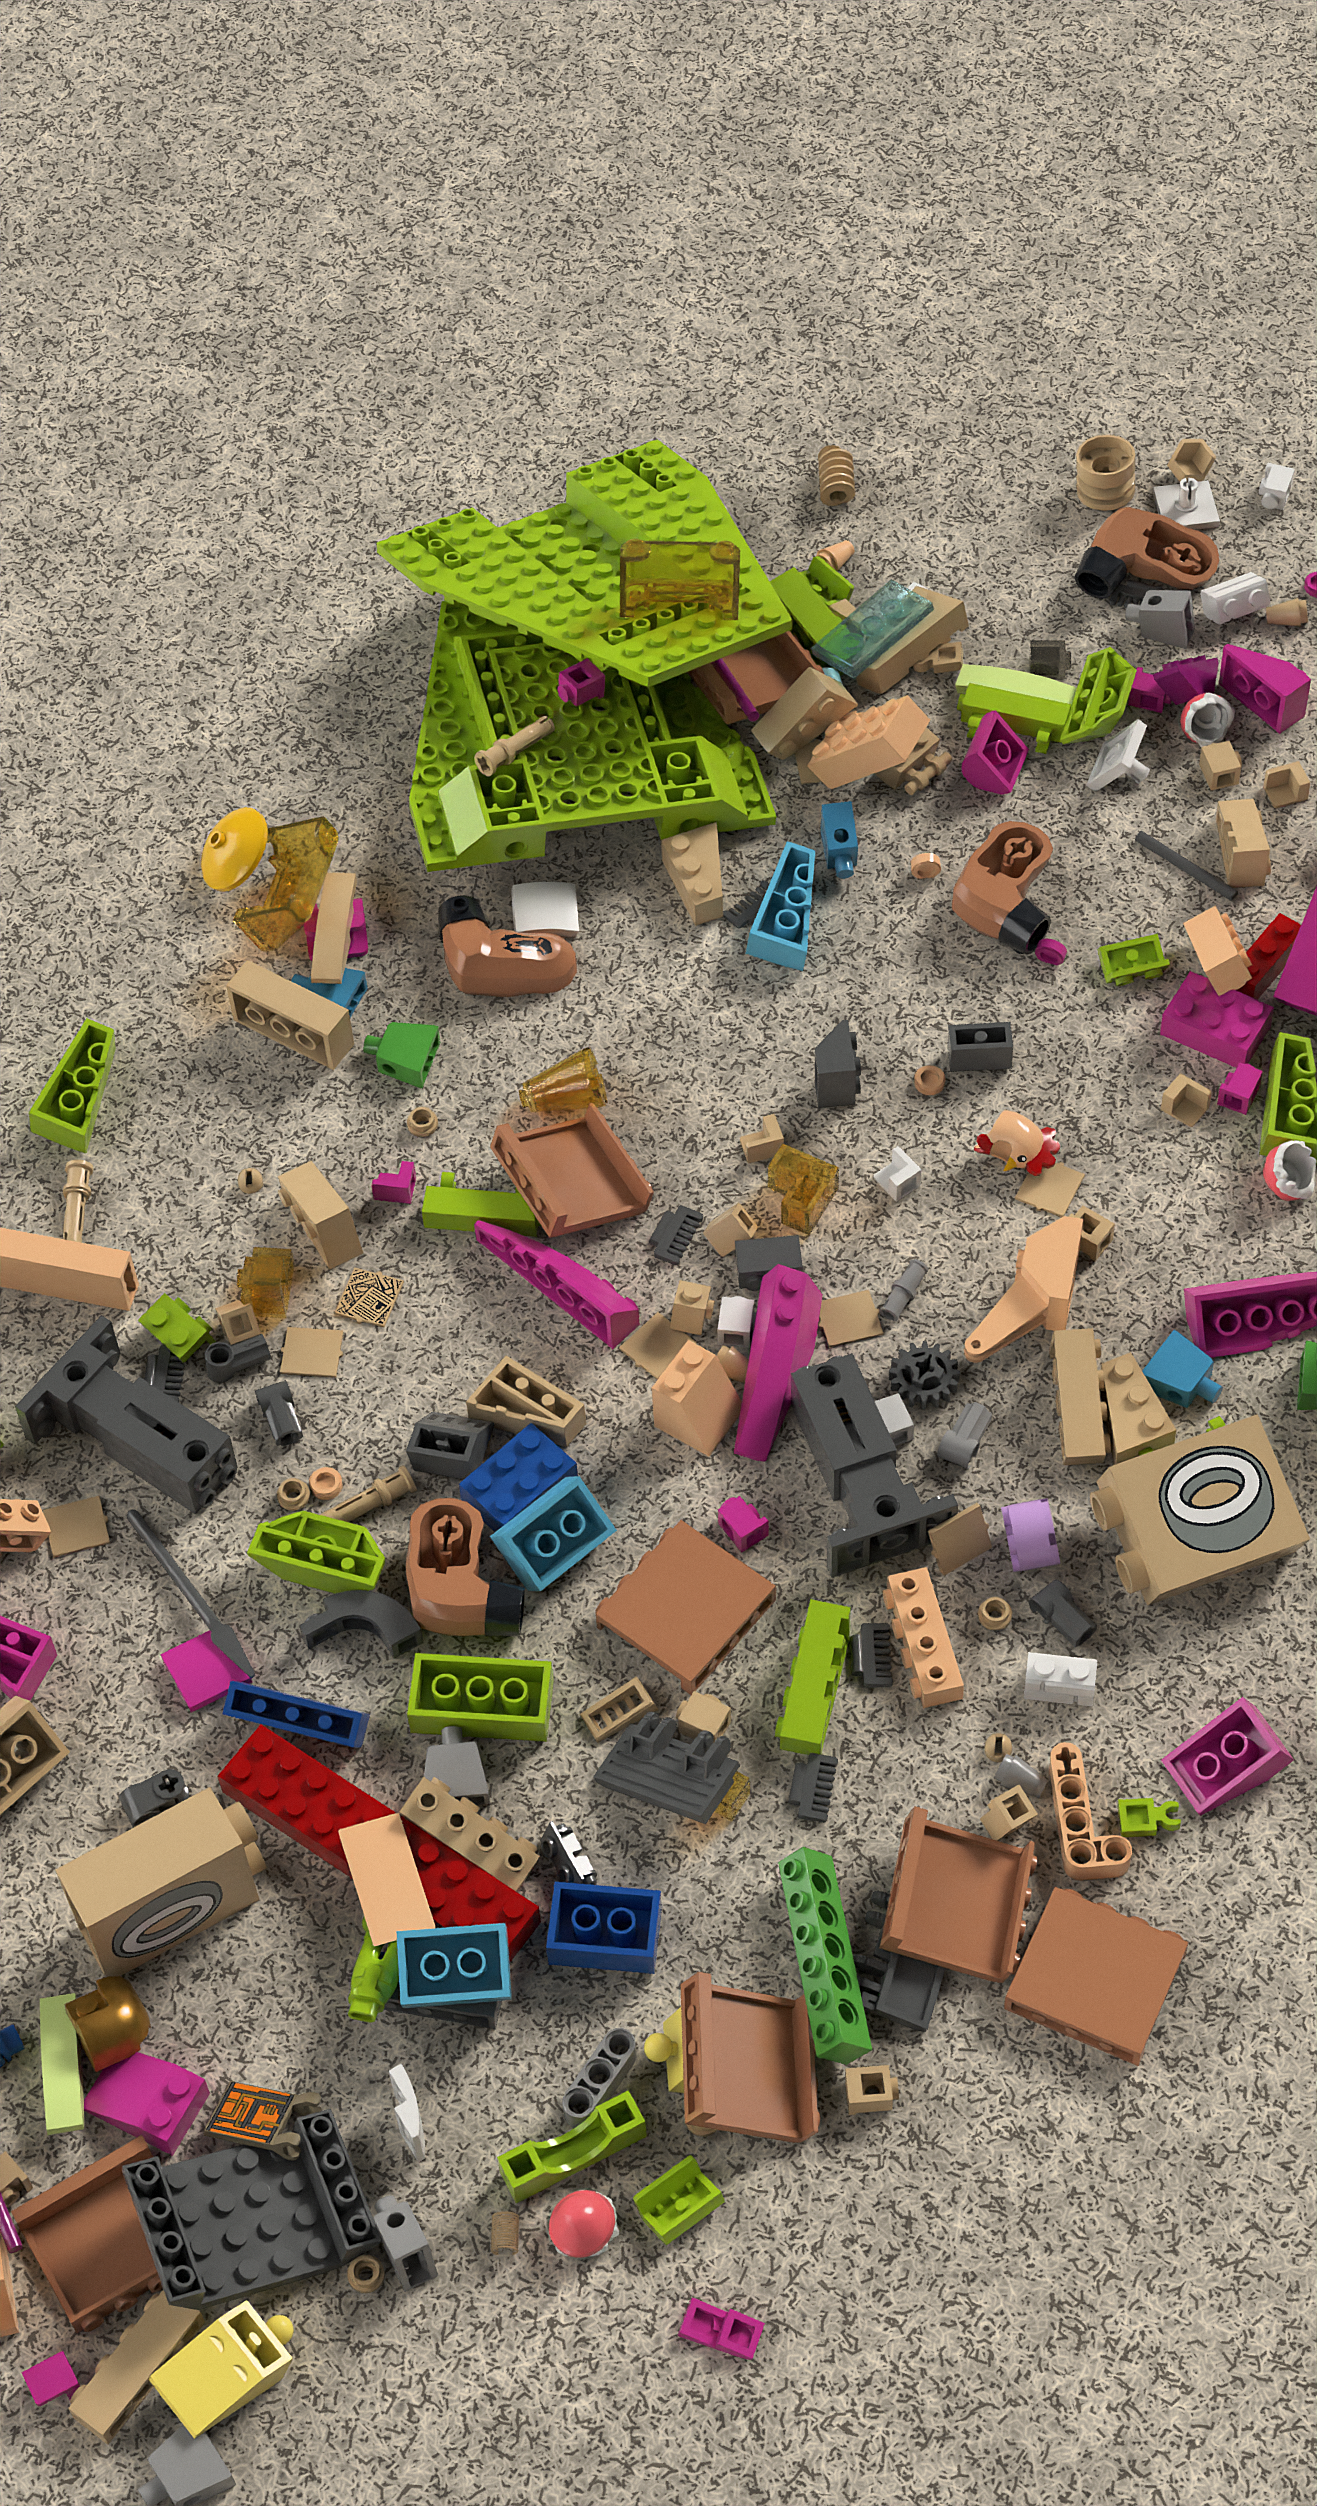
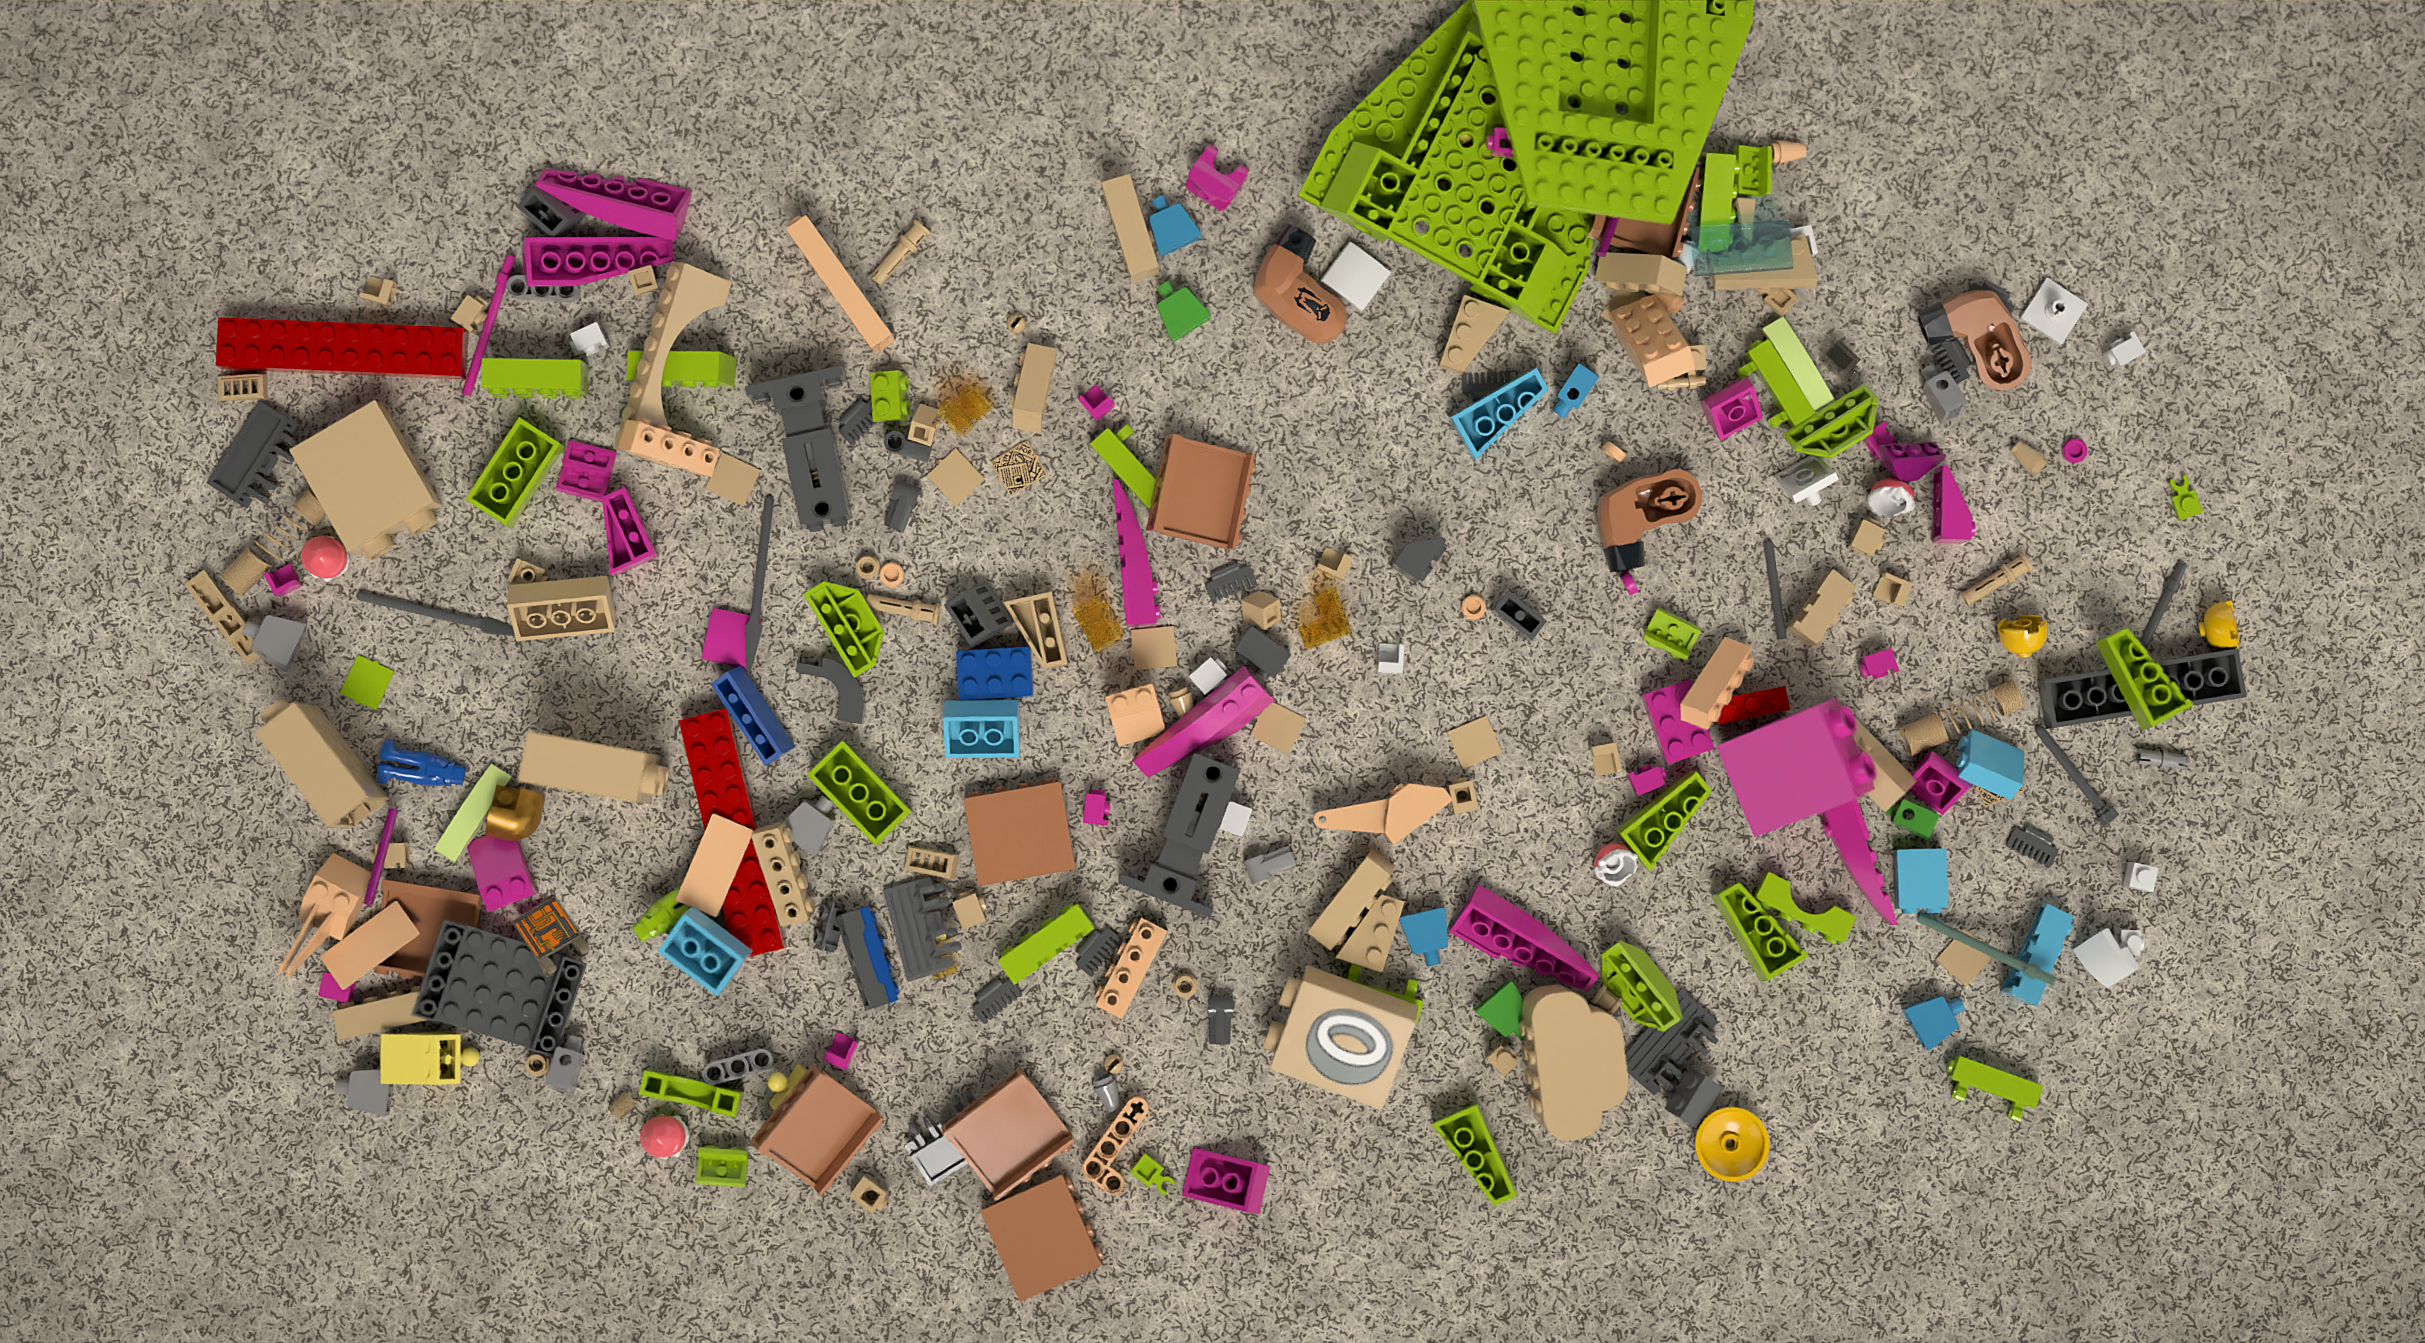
camera: 35 degrees right, 30 degrees up
lime wedge [29,1018,116,1153] -> none
dark grey piece [119,1769,189,1828] -> none
yellow dish [201,807,268,892] -> none
clear yellow windscreen [233,816,339,952] -> none
tan slope [311,872,357,984] -> none
white slope [389,2064,425,2162] -> none
nougat piece [406,1498,525,1638] -> none
tan plate [407,1107,438,1137] -> none
tan pin [474,716,555,776] -> none
clear yellow cone [519,1047,608,1112] -> none
blue brick [546,1882,662,1974] -> none
clear yellow windscreen [620,539,740,620] -> none
tan brick [670,1280,715,1335] -> none
dark pink slope [677,2297,765,2360] -> none
bright green brick [778,1847,872,2065] -> none
tan piece [818,445,855,506] -> none
light grey pin [879,1259,929,1321] -> none
dark grey gear [889,1341,960,1410] -> none
tan piece [928,1503,992,1576] -> none
light nougat piece [974,1110,1060,1176] -> none
tan brick [980,1784,1038,1841] -> none
lavender brick [1001,1498,1060,1572] -> none
white brick [1024,1652,1097,1706] -> none
tan wheel [1076,434,1135,511] -> none
tan panel [1167,439,1216,483] -> none
white brick [1200,572,1271,625] -> none
none -> light nougat sticker [320,901,420,990]
none -> dark pink panel [823,1033,859,1070]
none -> dark grey piece [835,906,899,1011]
none -> clear yellow brick [1072,595,1124,655]

